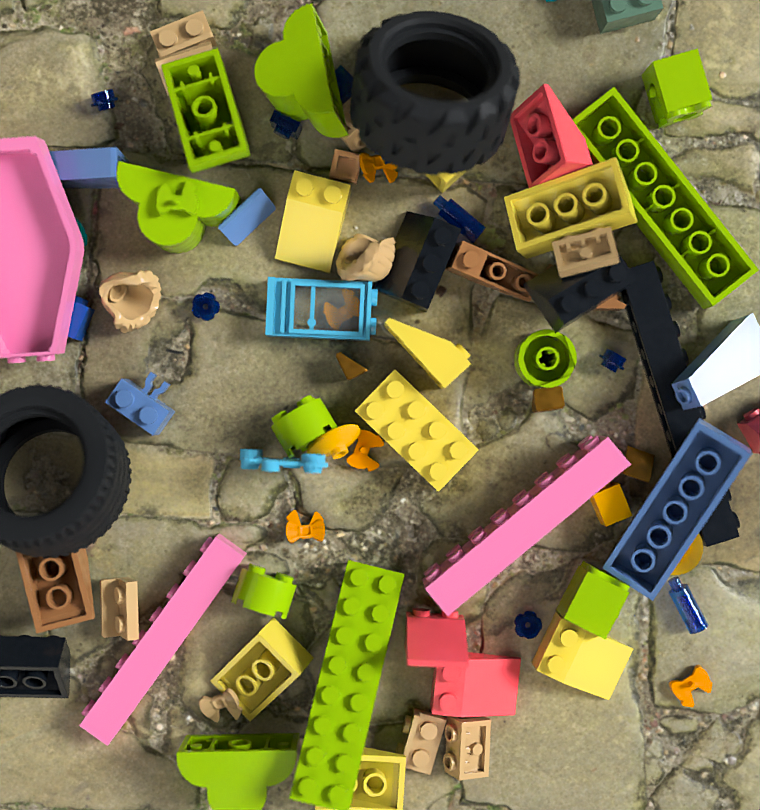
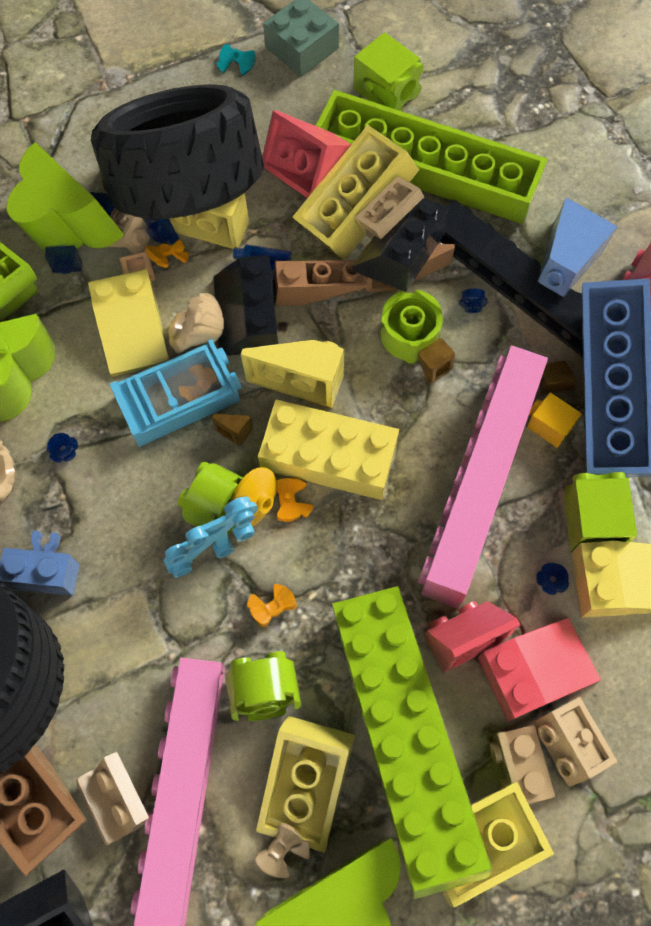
camera: 25 degrees left, 20 degrees down
medium blue slope [218,188,276,246] -> none

